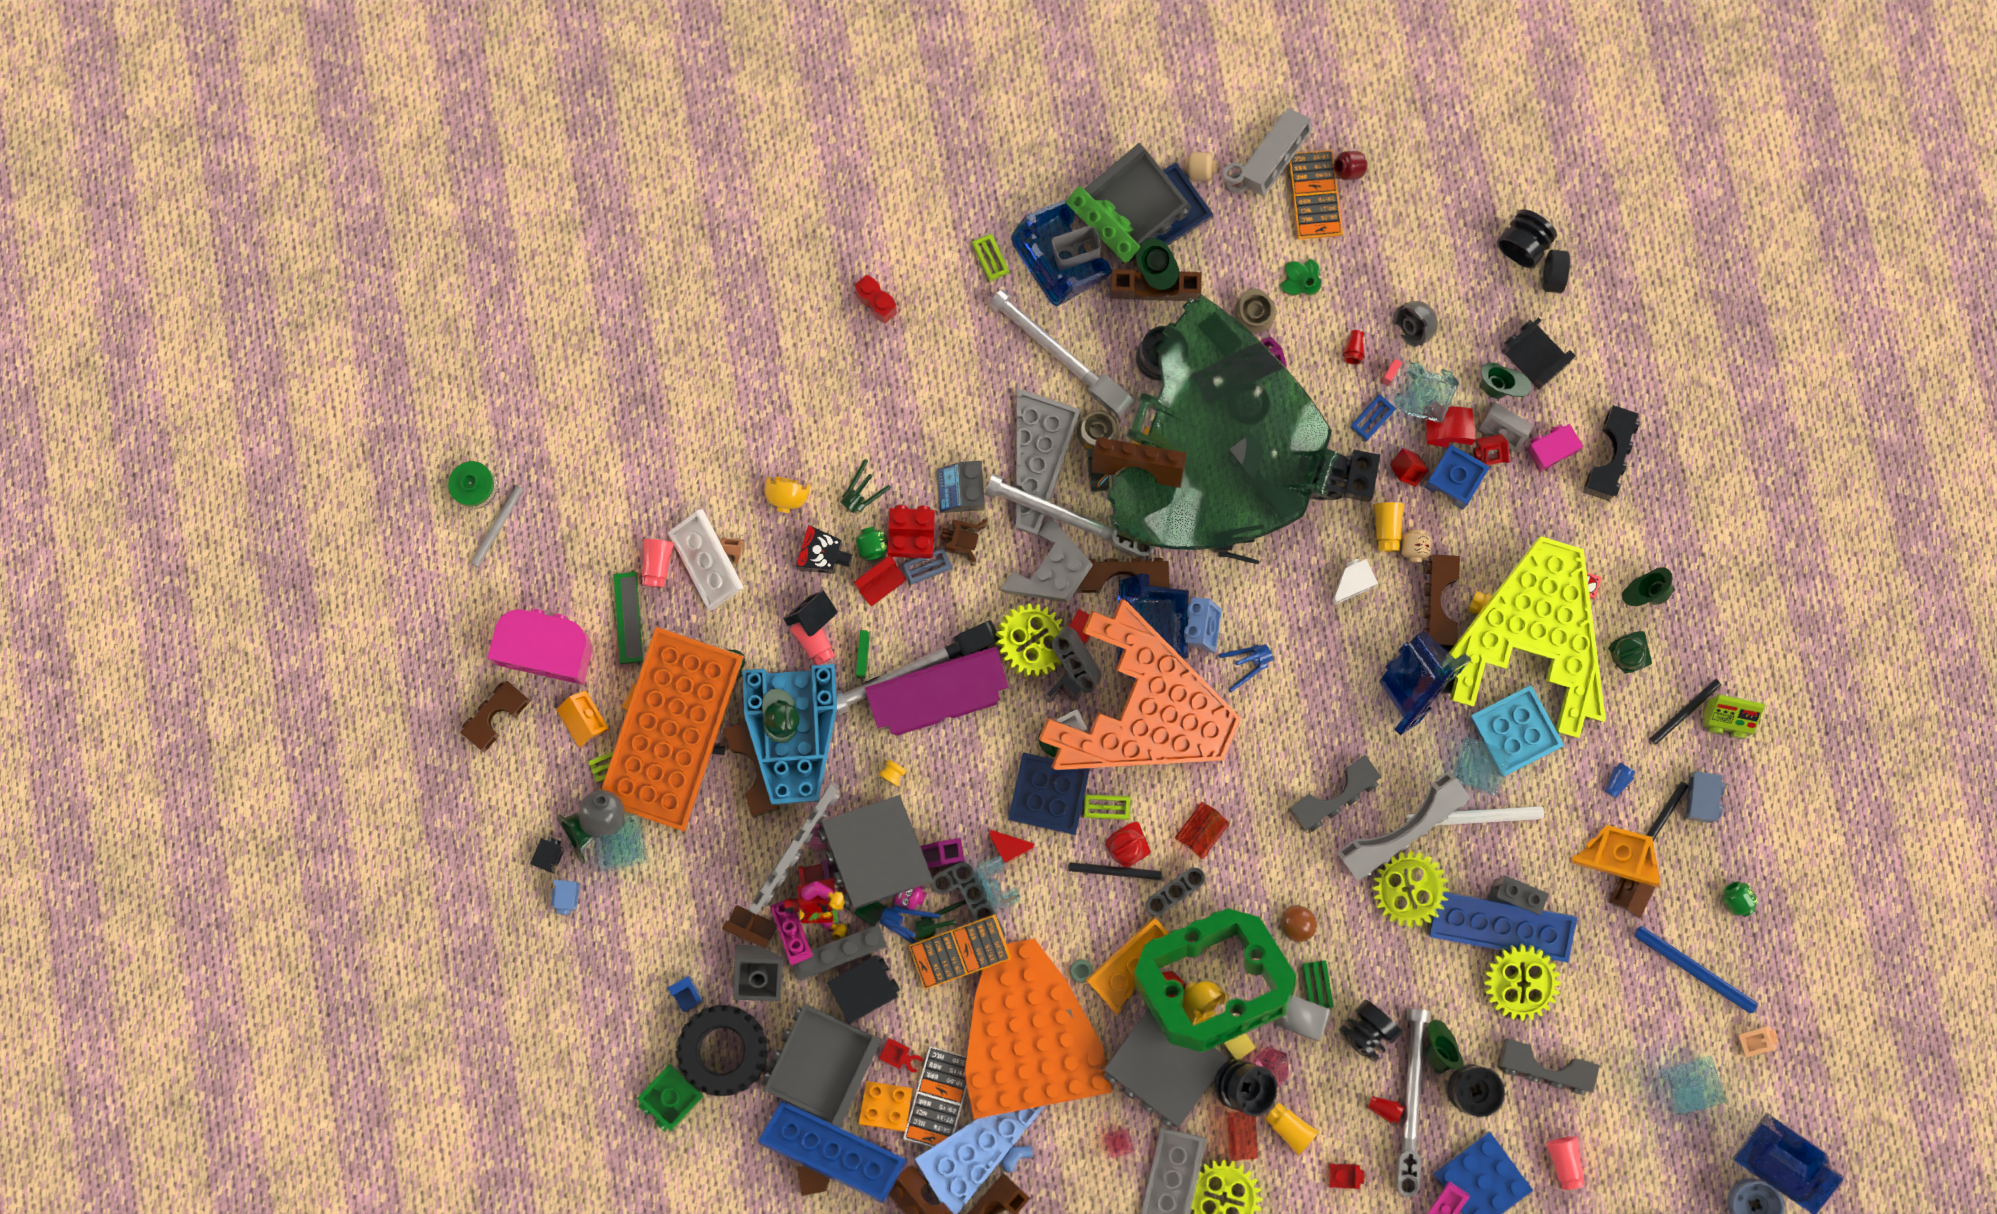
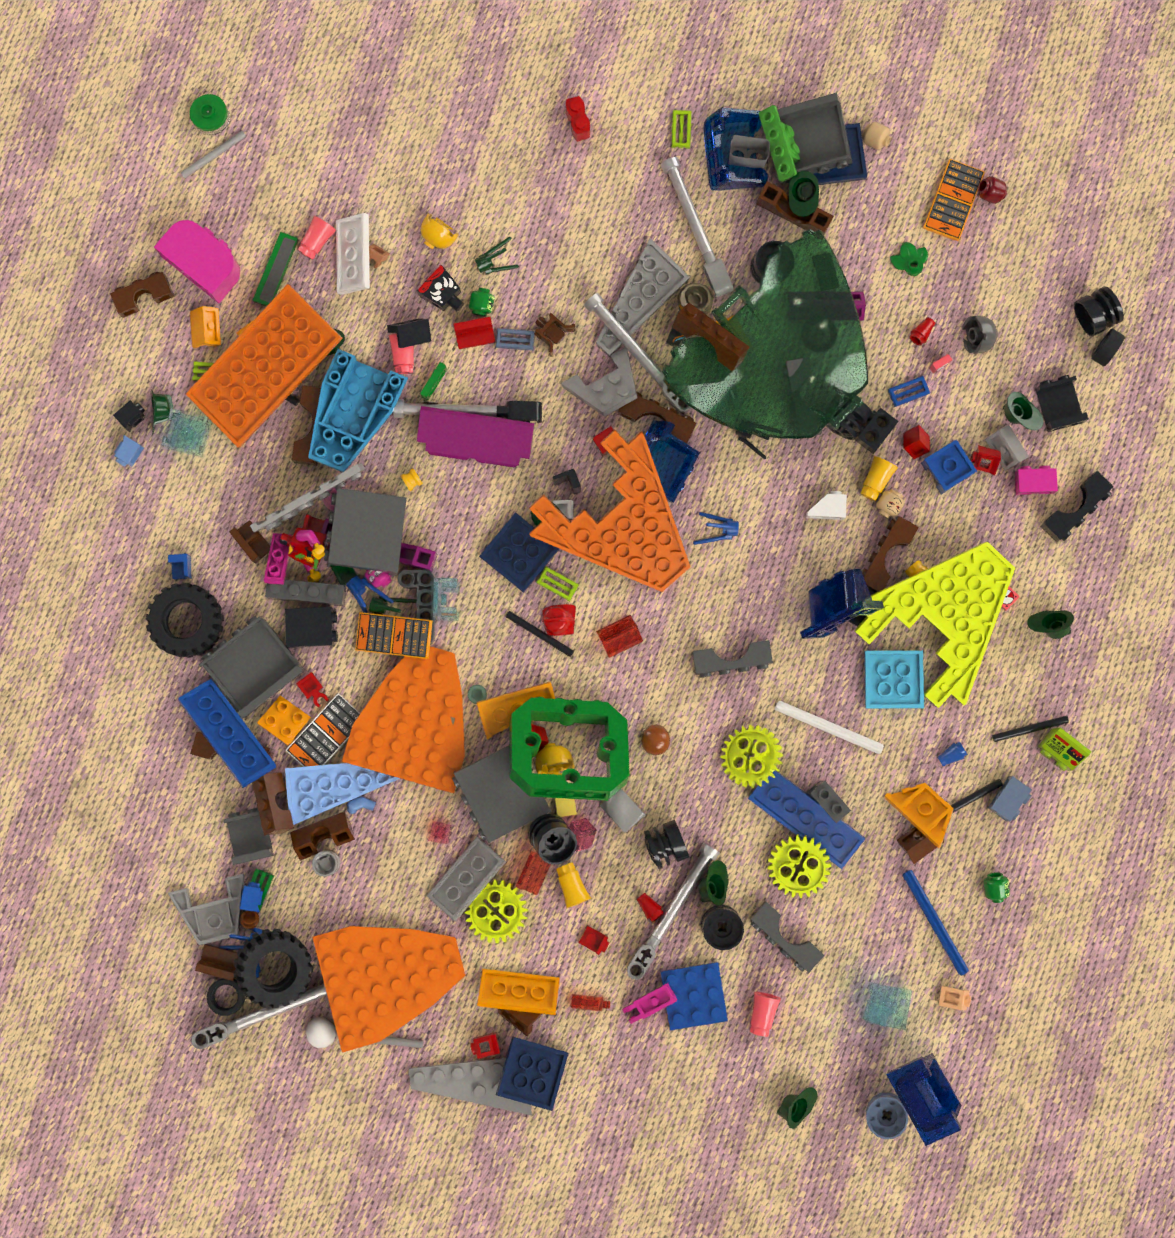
camera: 30 degrees right, 5 degrees up
dark grey cylinder [578,790,625,837] -> none
green plate [637,1063,704,1132] -> none
dark grey slope [733,945,783,1001] -> none
dark green piece [762,689,800,743] -> none
red plate [888,505,935,559] -> none
dark grey slope [937,461,985,513] -> none
red slope [989,830,1035,865] -> none
neon yellow gear [995,603,1066,678] -> none
dark grey beam [1052,627,1102,693] -> none
dark grey beam [1145,867,1205,916] -> none
medium blue plate [1184,597,1222,653] -> none
light grey hinge [1223,108,1312,196] -> none
dark tan hat [1235,288,1277,334] -> none
green tile [1302,960,1334,1008] -> none
light grey arch [1337,771,1471,881] -> none
clear light blue panel [1394,362,1459,422] -> none
red slope [1424,407,1476,448] -> none
clear light blue panel [1453,736,1512,796] -> none
dark green piece [1608,631,1652,674] -> none

